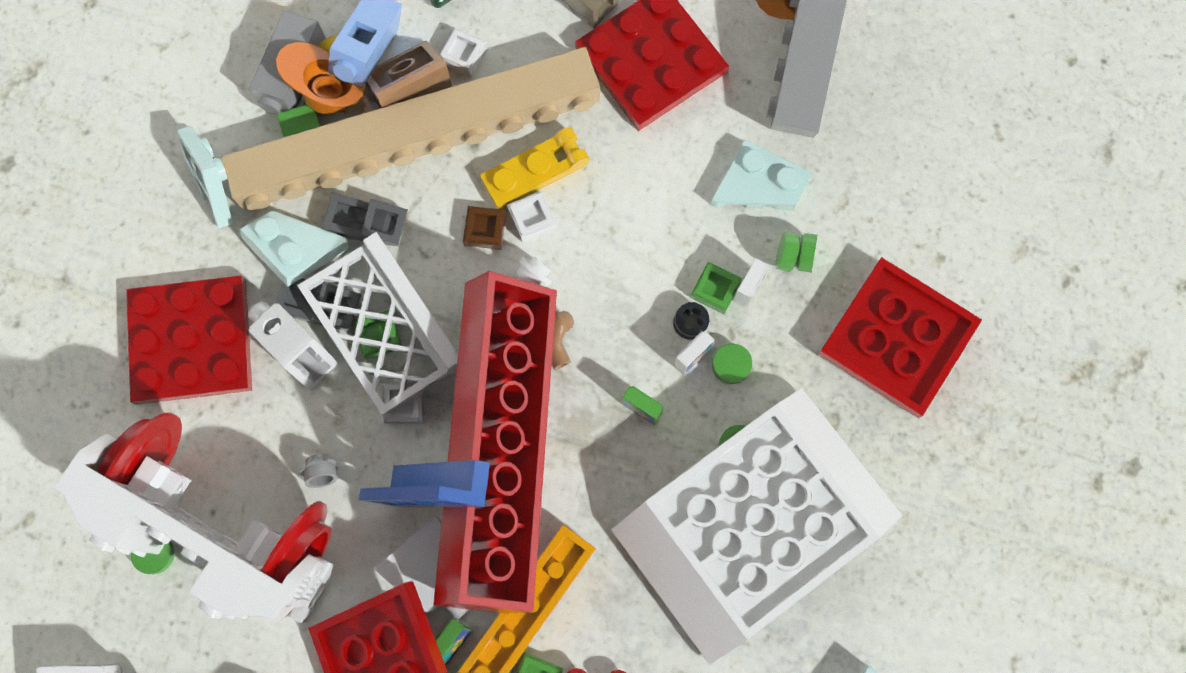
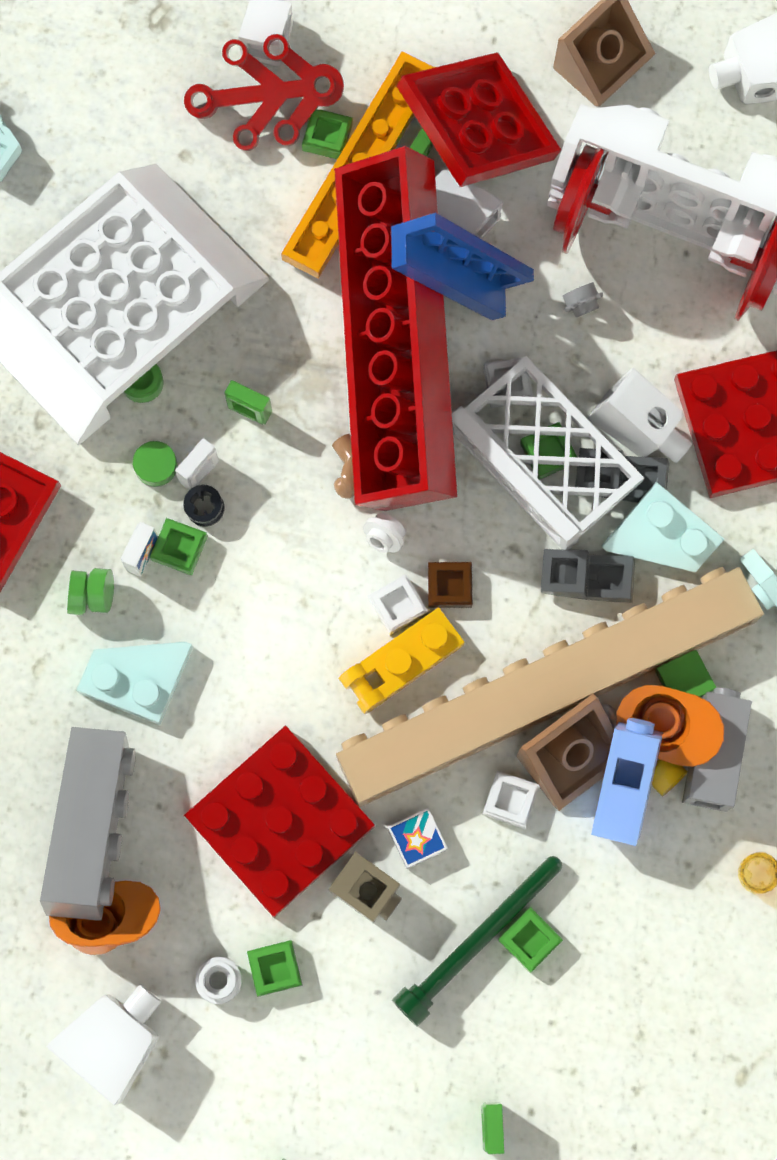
camera: 170 degrees right, 0 degrees up
none -> tile [388,808,448,869]

